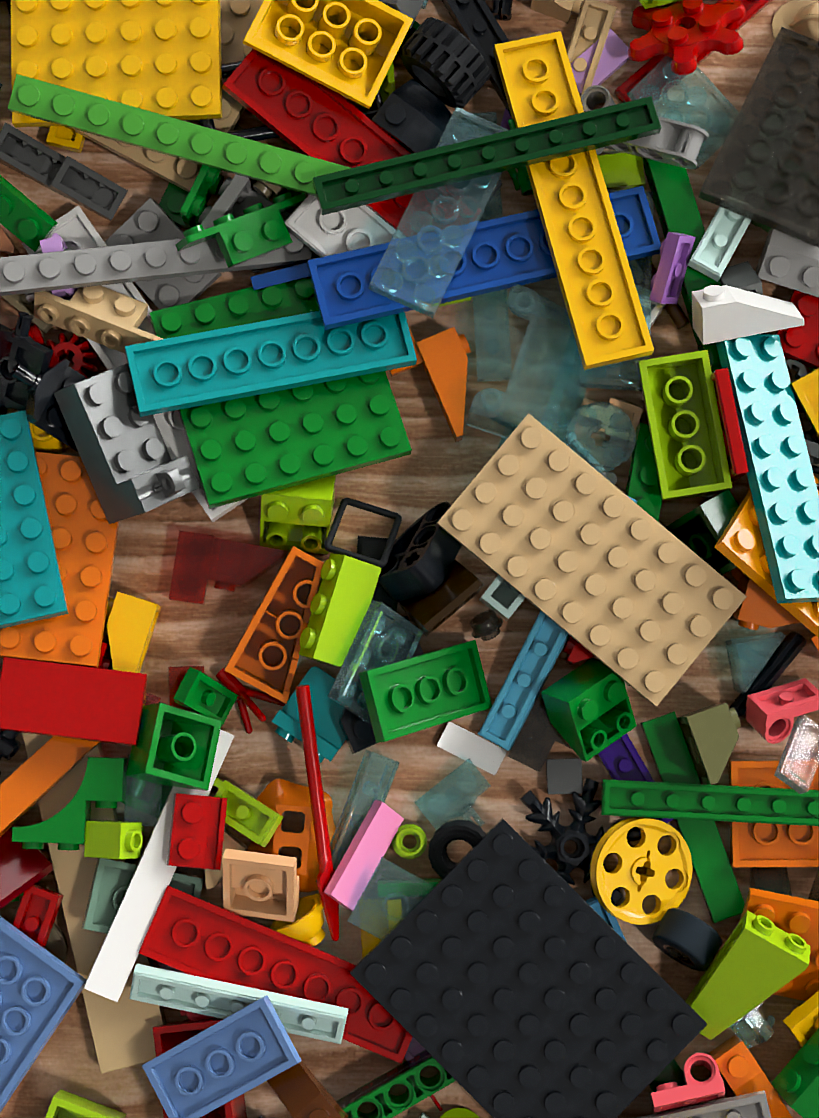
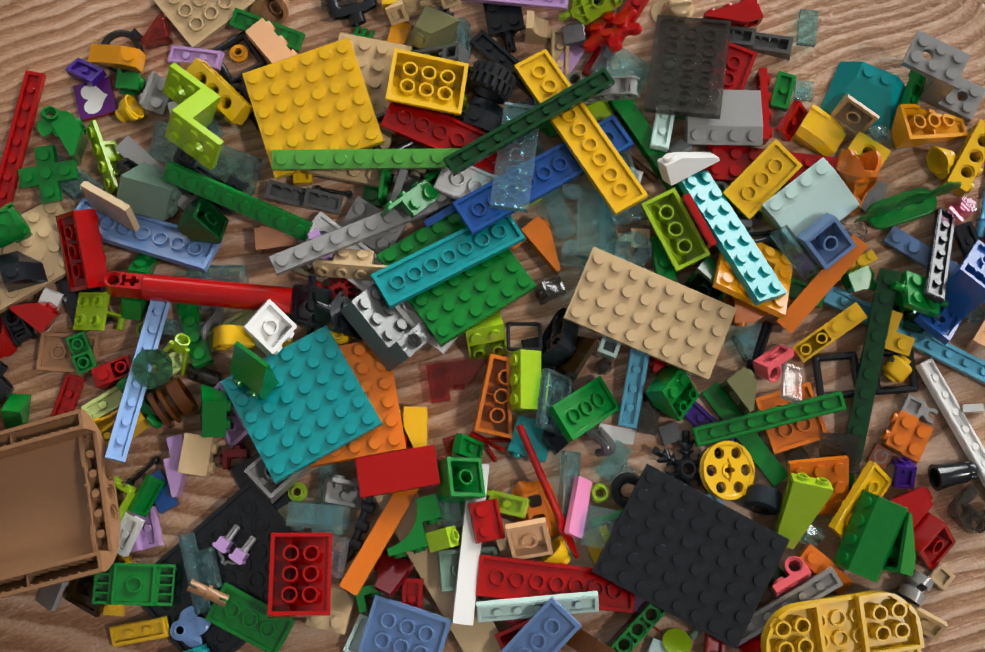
camera: 15 degrees left, 5 degrees down
medium lavender plate [649,232,696,304] -> none
none -> black hinge [314,185,353,198]
none -> clear smoke bracket [534,276,567,305]
none -> flat silver slope [561,24,585,46]
none -> dark grey piece [584,427,616,457]

